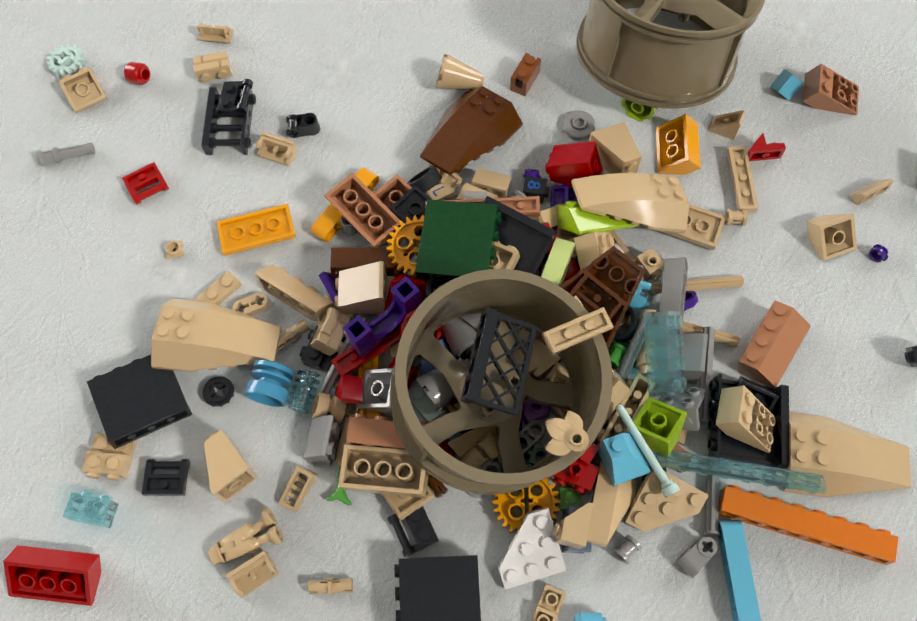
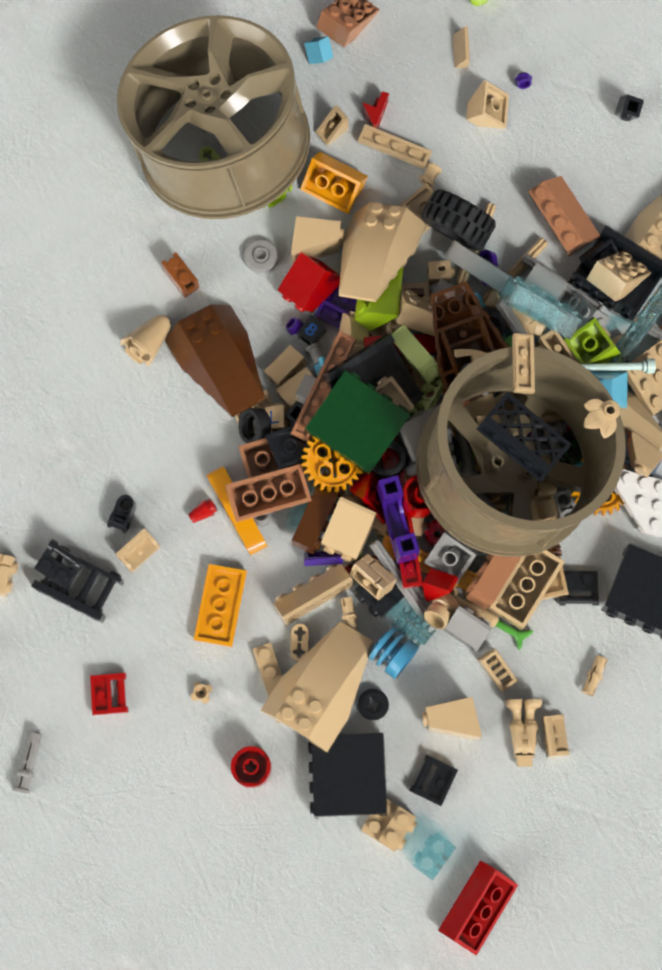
camera: 65 degrees left, 10 degrees up
none -> red cone [188,498,218,523]
none -> red brick [231,746,272,788]
none -> black tyre [421,189,496,251]

